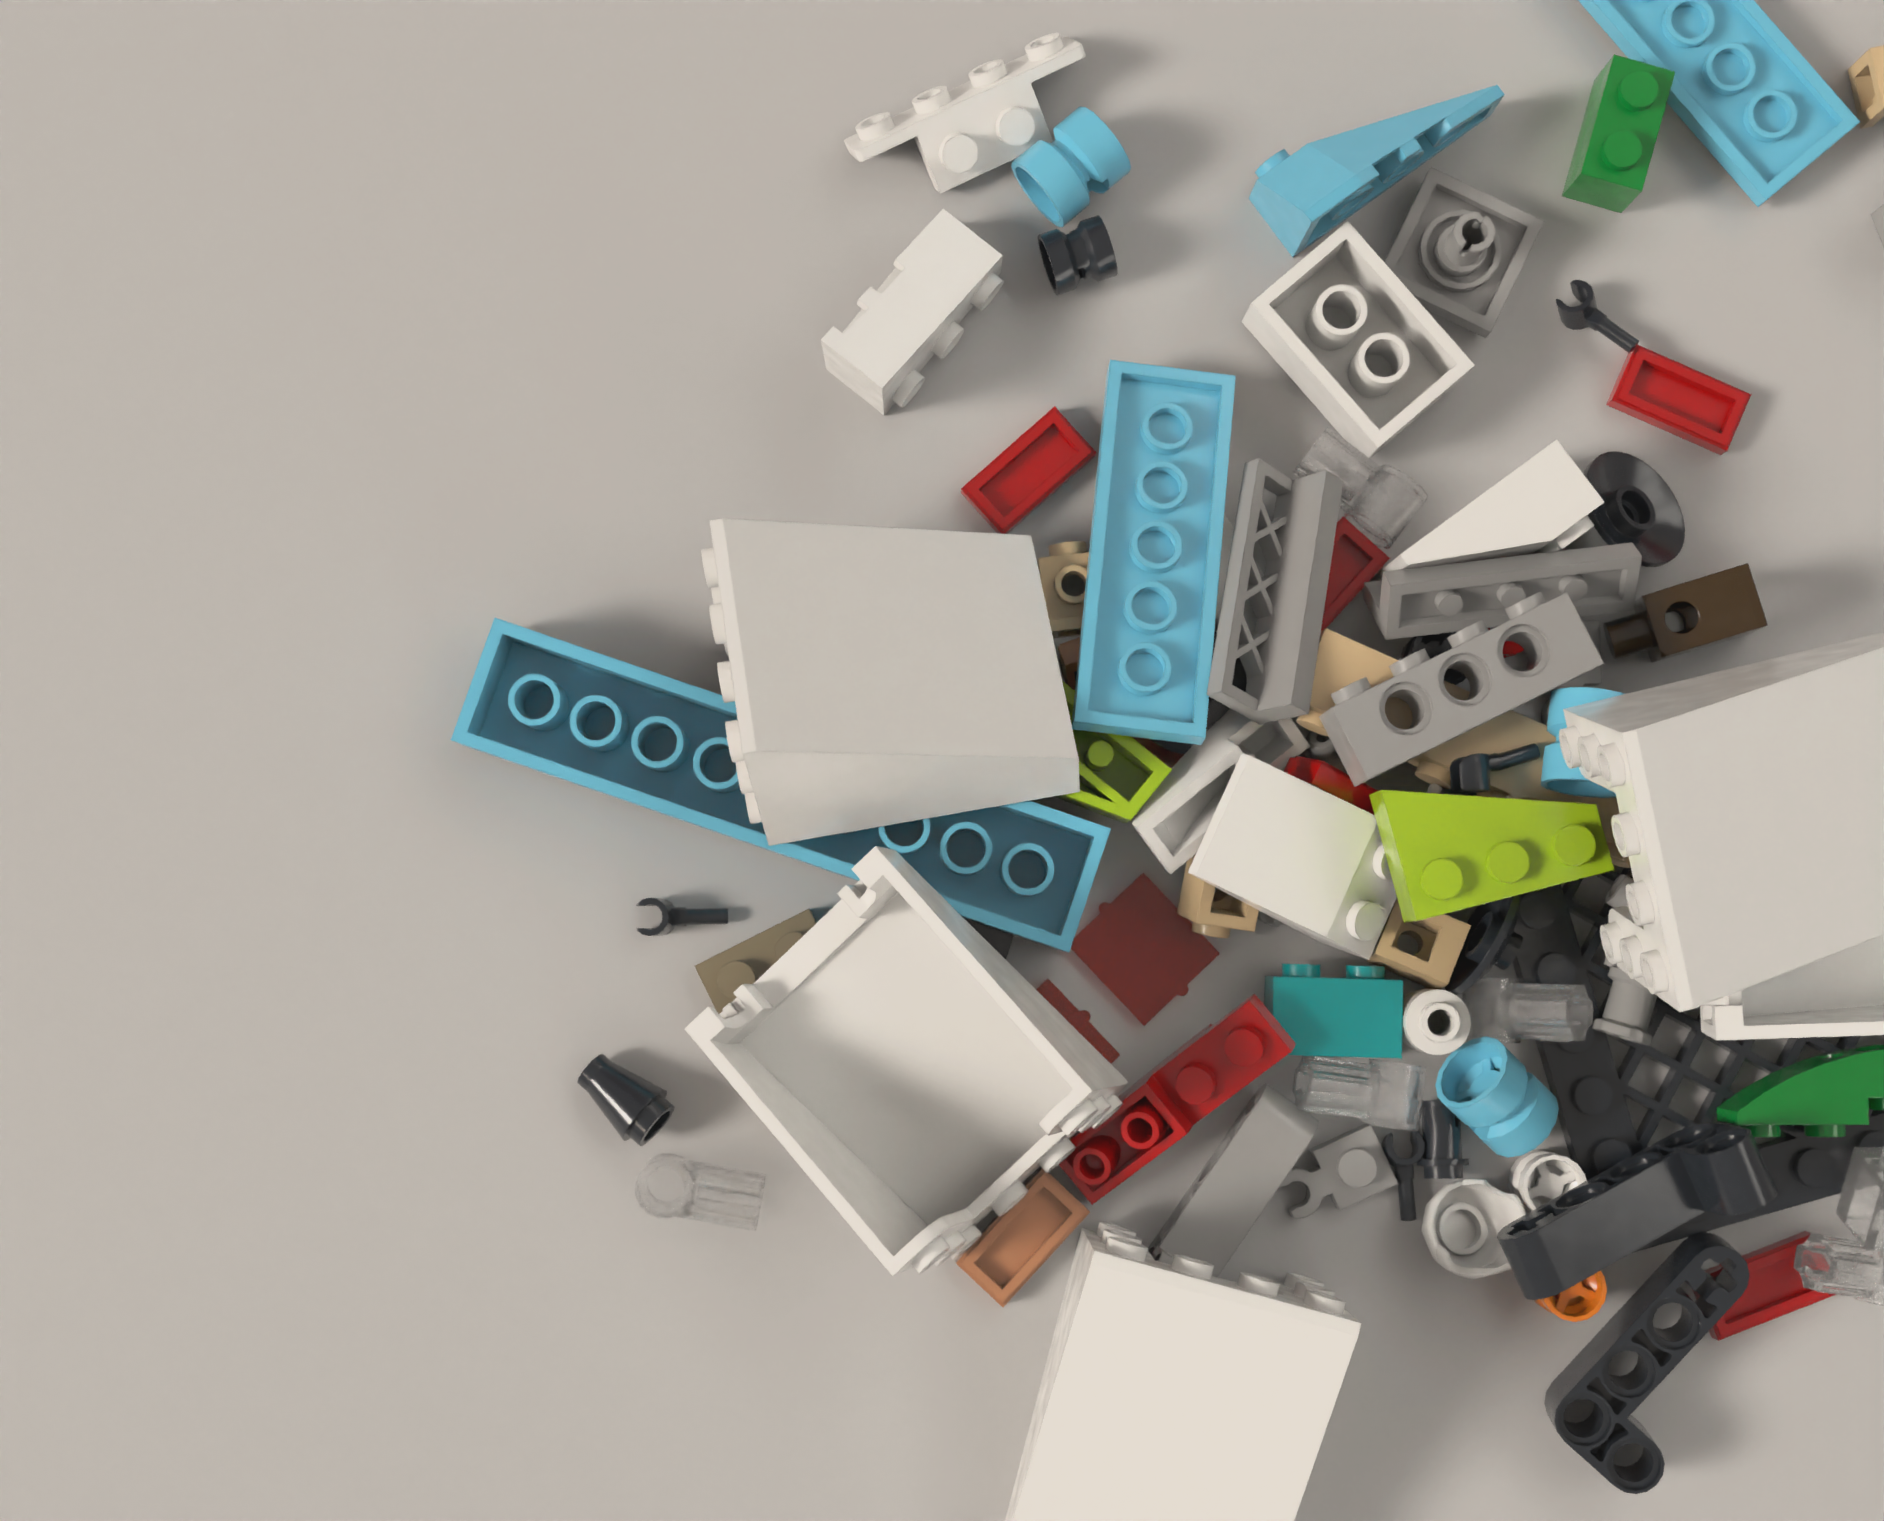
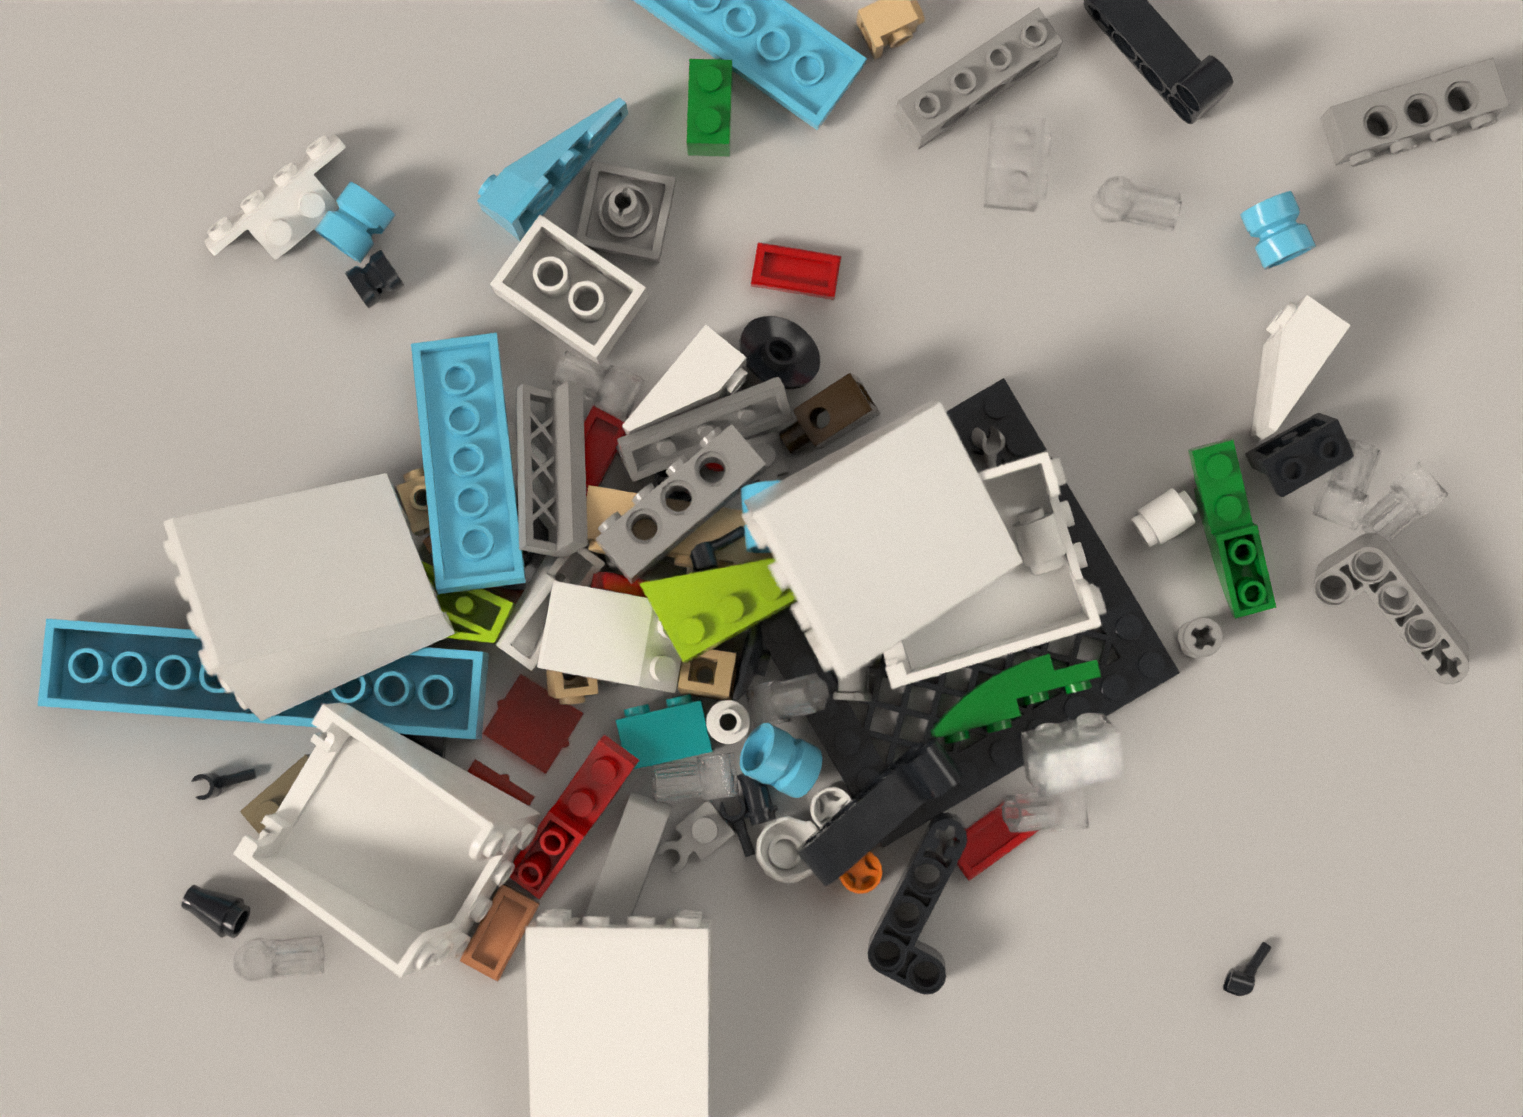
camera: 10 degrees left, 0 degrees up
white wedge [821,209,1004,415] -> none
red tile [961,406,1097,534] -> none
black hand [1556,280,1639,354] -> none

